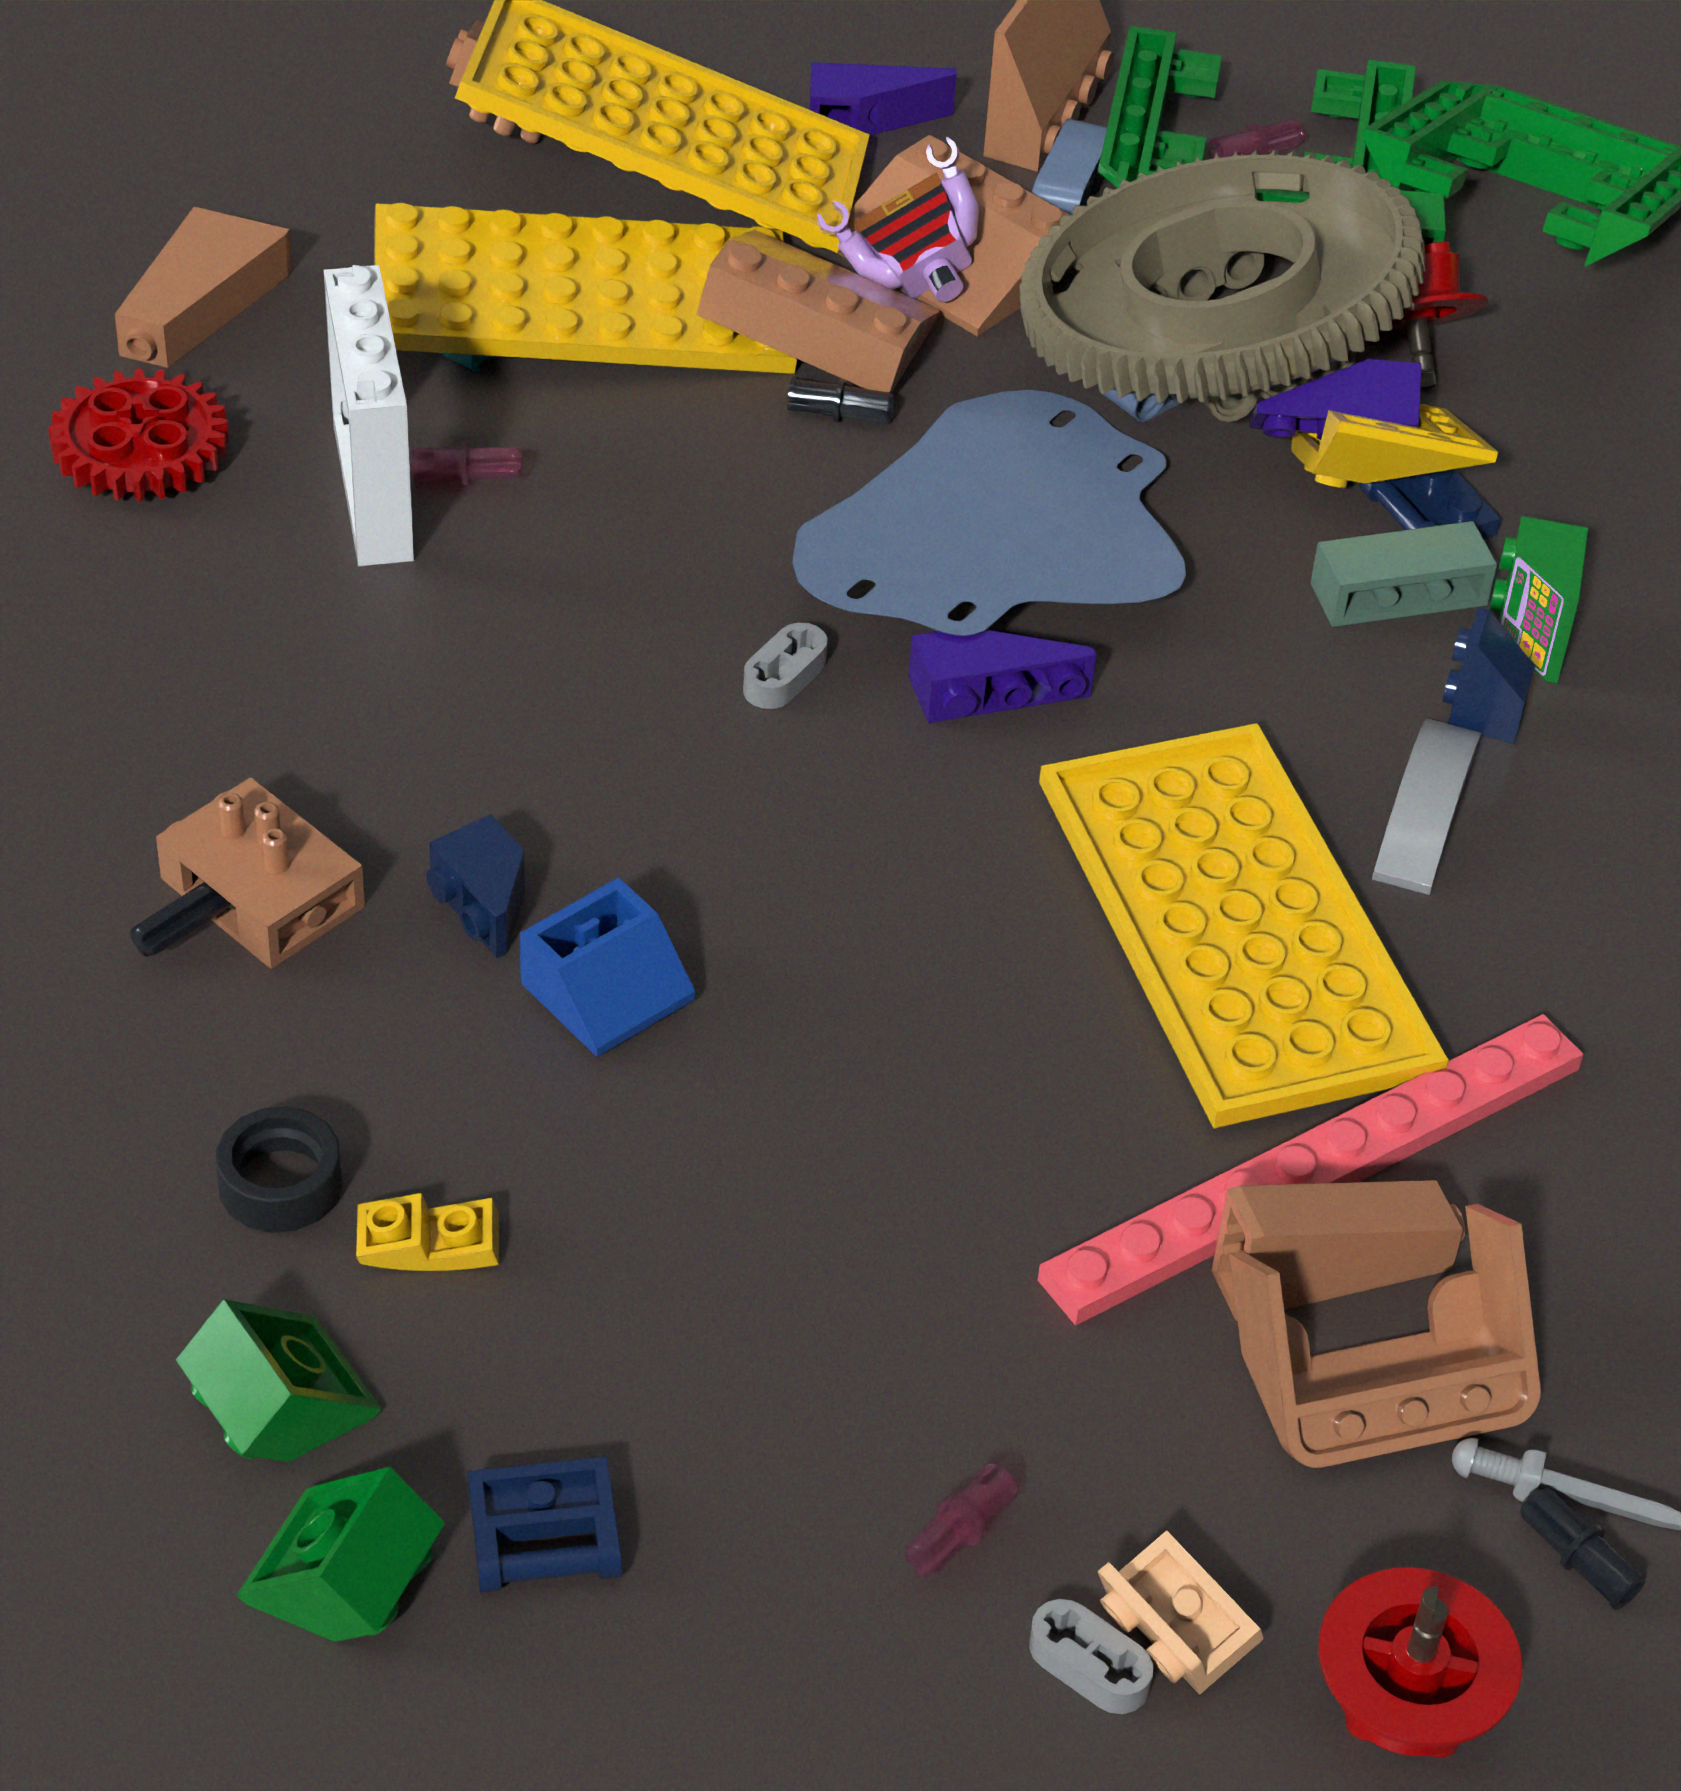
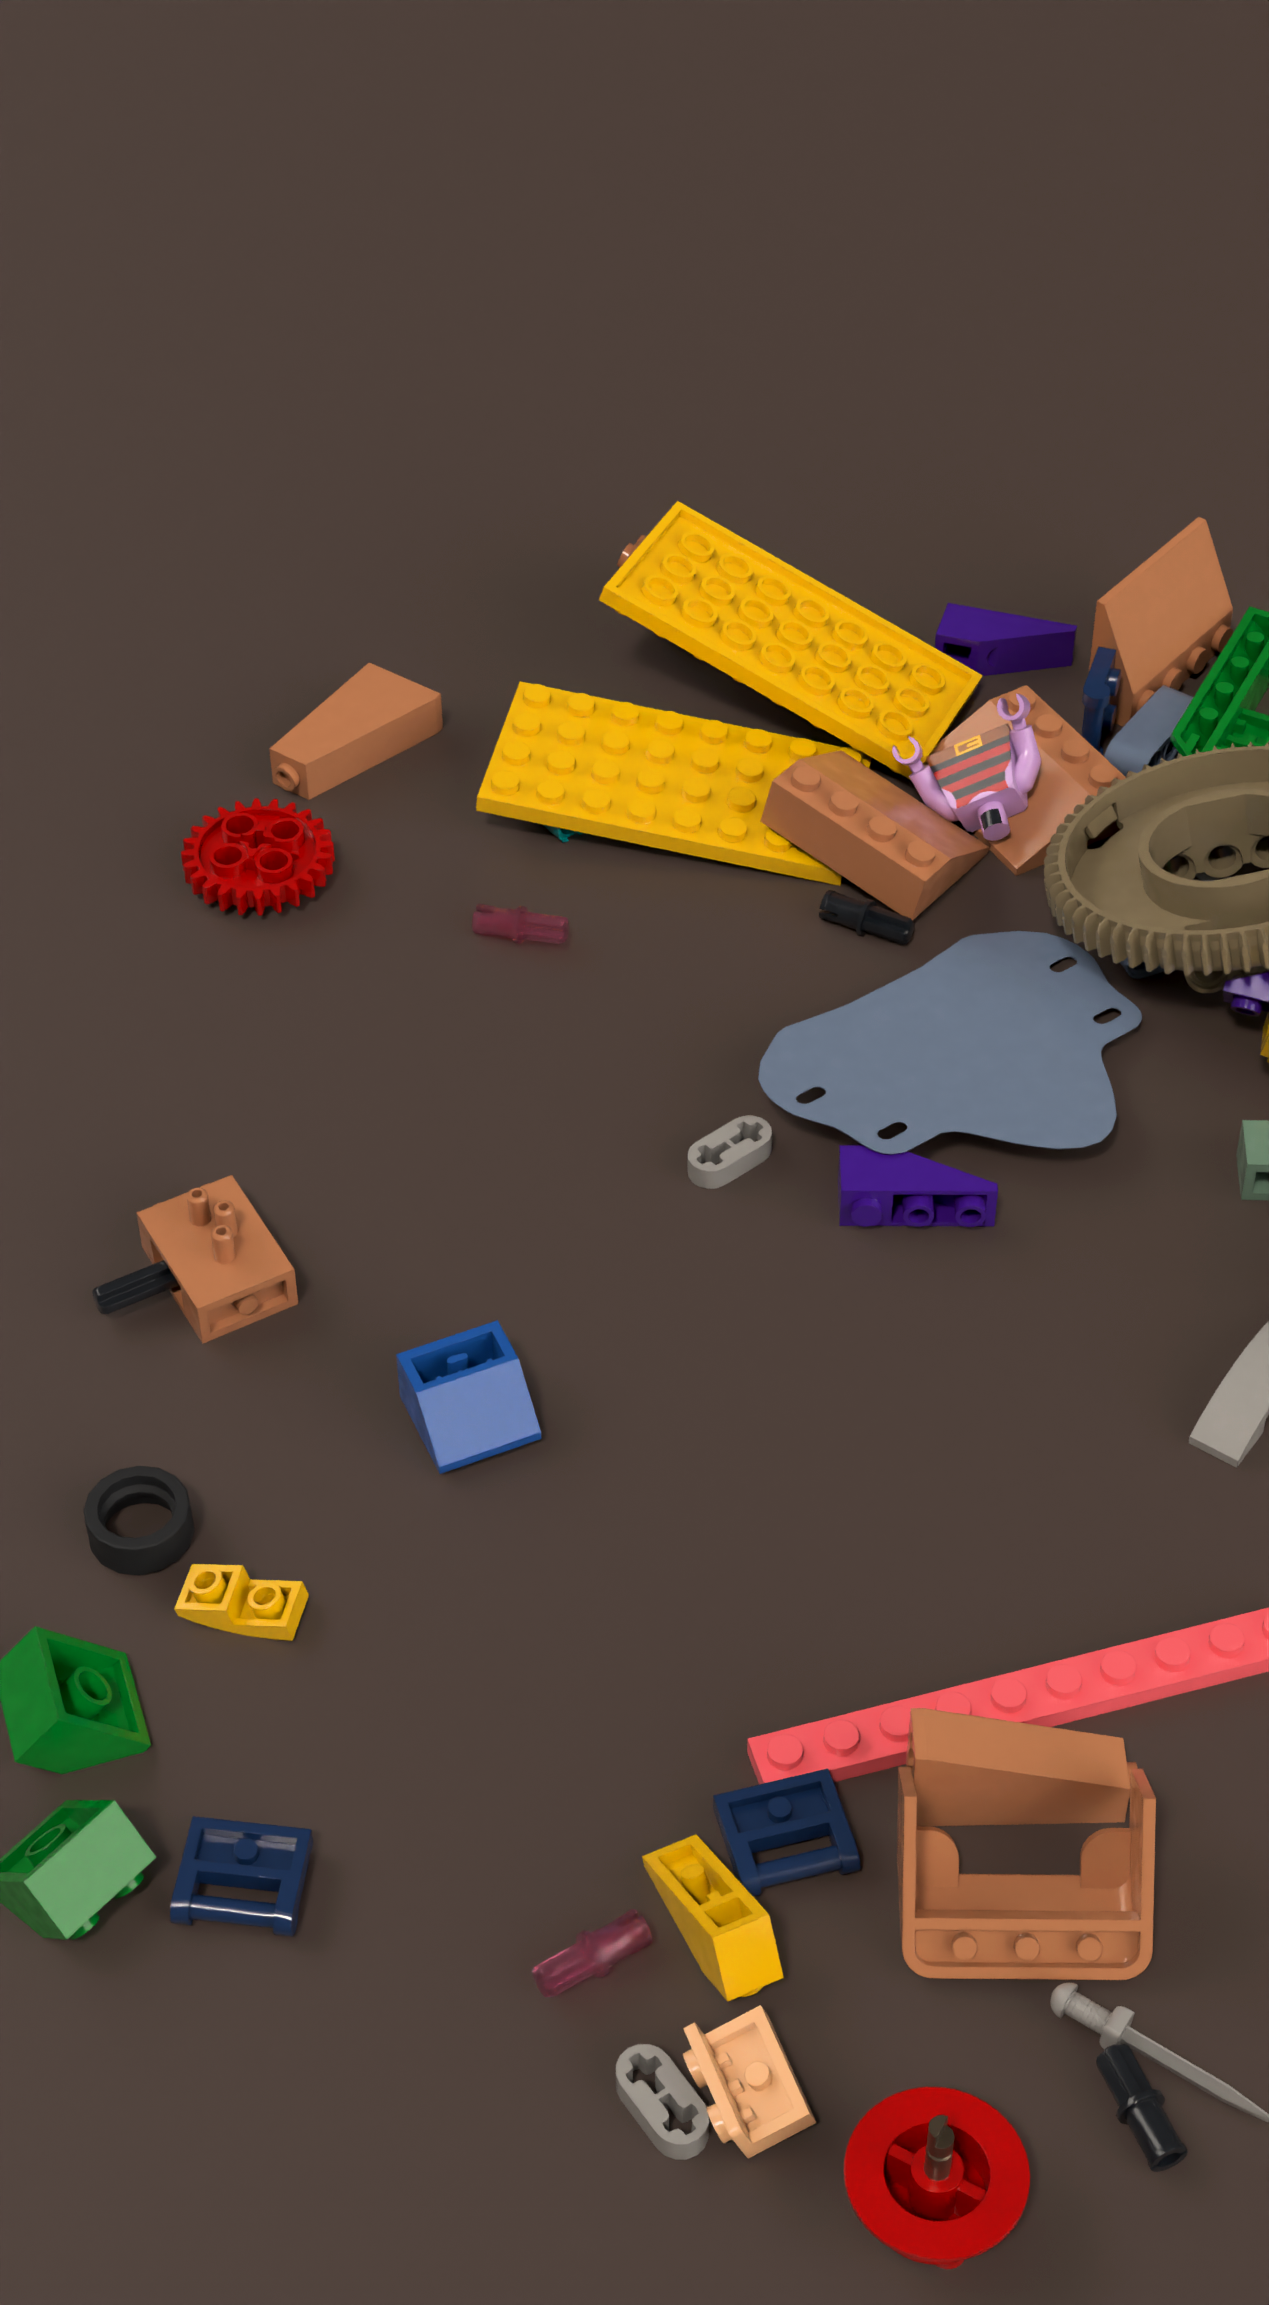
camera: 20 degrees right, 0 degrees up
white window [324,265,414,566] -> none
dark blue slope [426,814,525,959] -> none
yellow plate [1039,723,1448,1129] -> none
none -> yellow slope [642,1834,784,2002]
none -> dark blue plate [713,1768,860,1896]
none -> dark blue plate [1081,646,1121,755]

